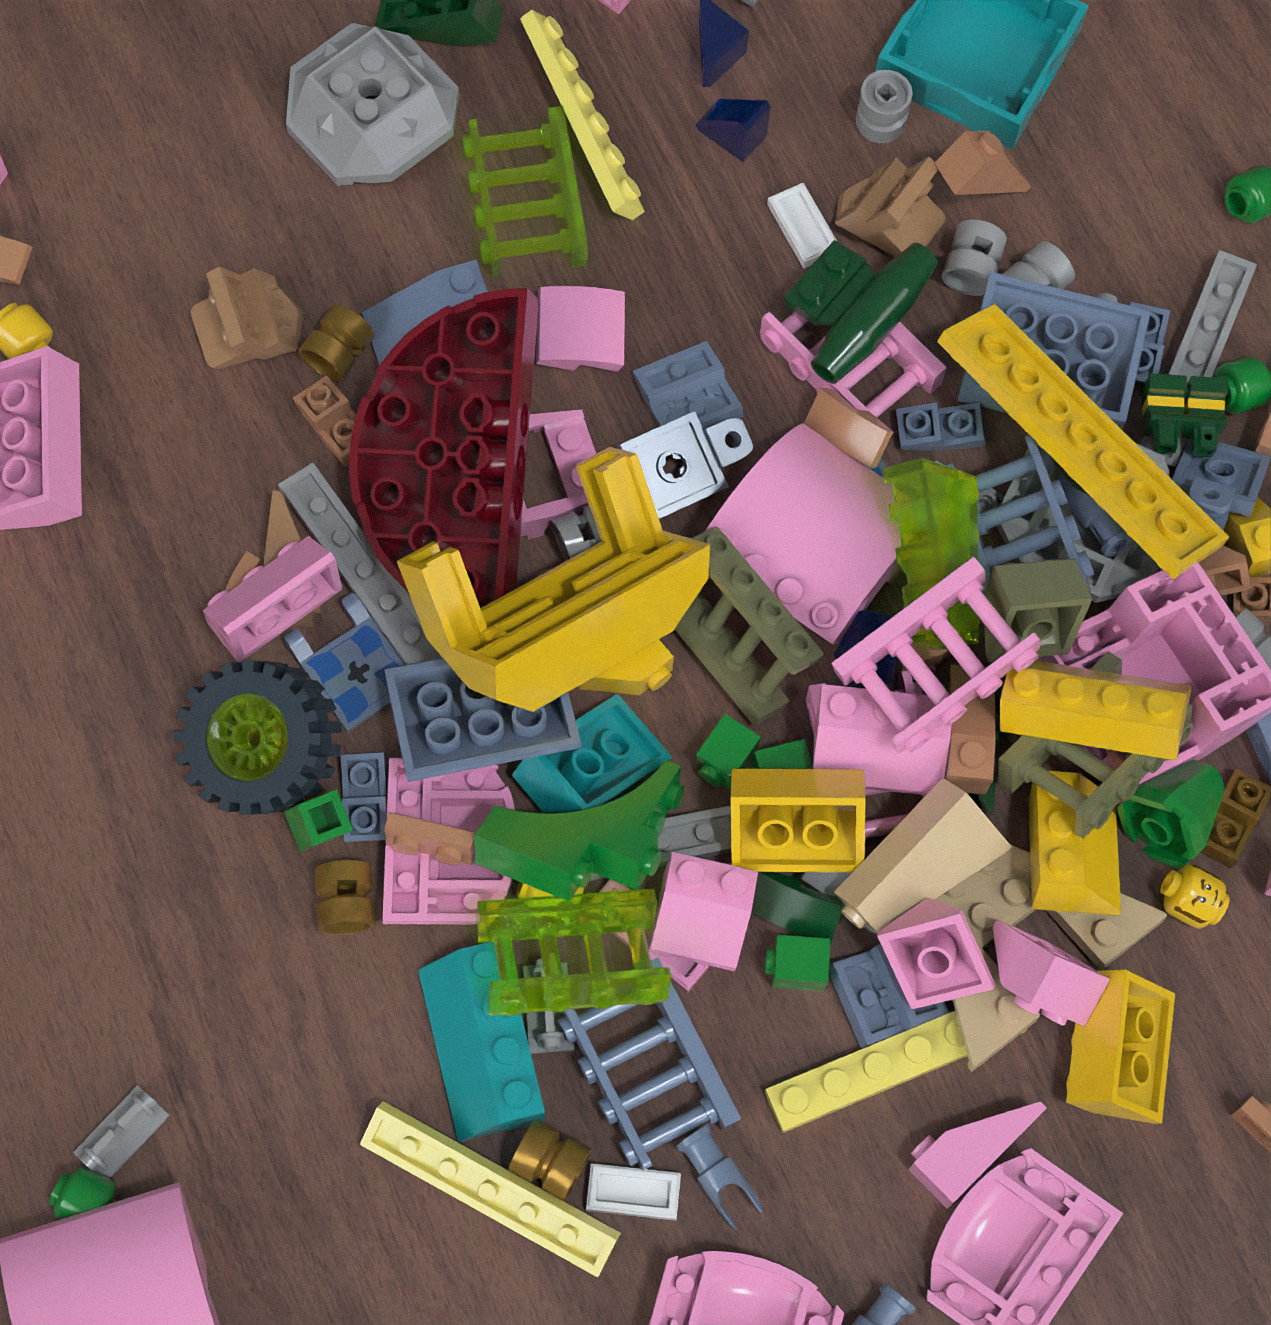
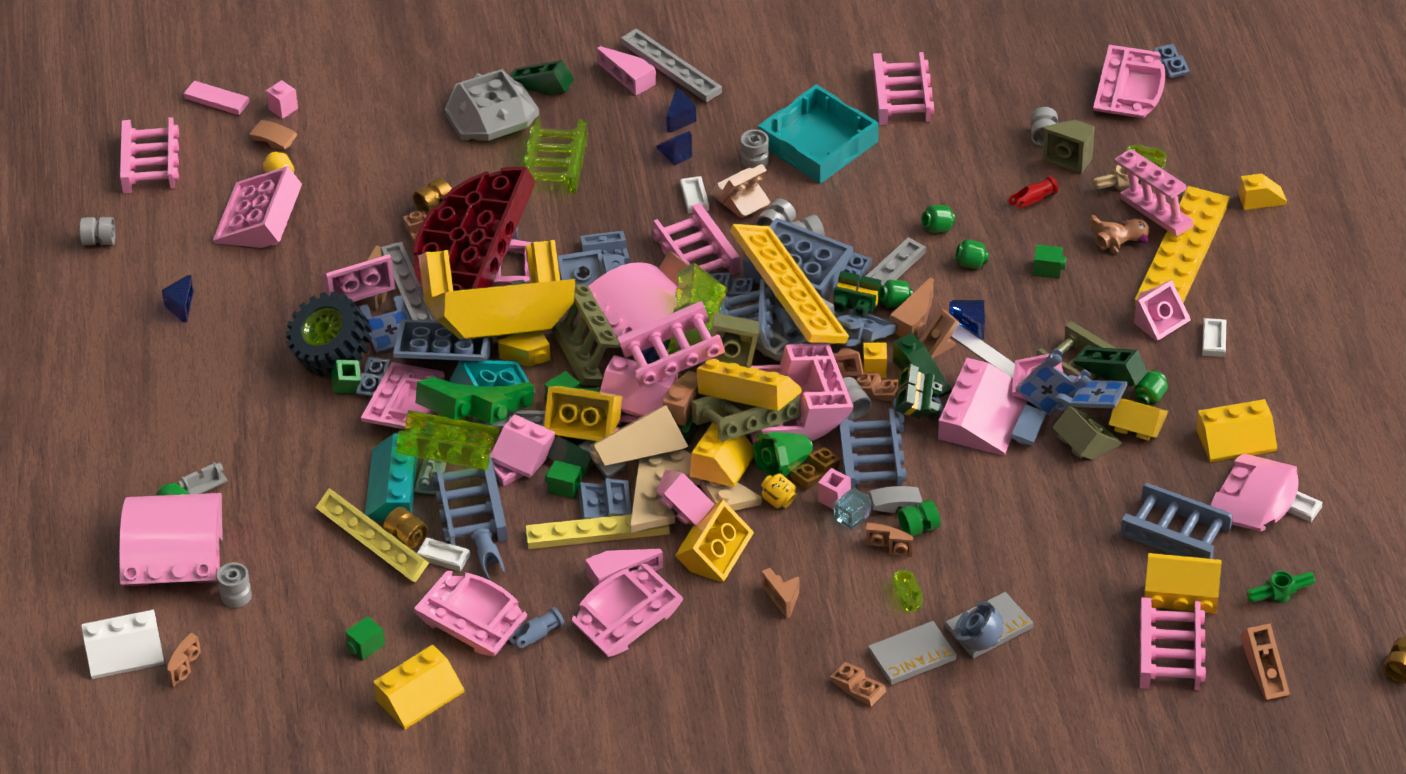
camera: 20 degrees right, 25 degrees down
medium nougat piece [191,266,303,370] -> none
pearl gold wheel [314,860,375,935] -> none
nougat plate [384,812,475,866] -> none
light yellow plate [520,10,645,220] -> none
bright pink slope [536,286,625,372] -> none
dark green plate [784,240,938,384] -> none
bright pink slope [877,898,995,1010] -> none
nougat slope [935,131,1031,195] -> none

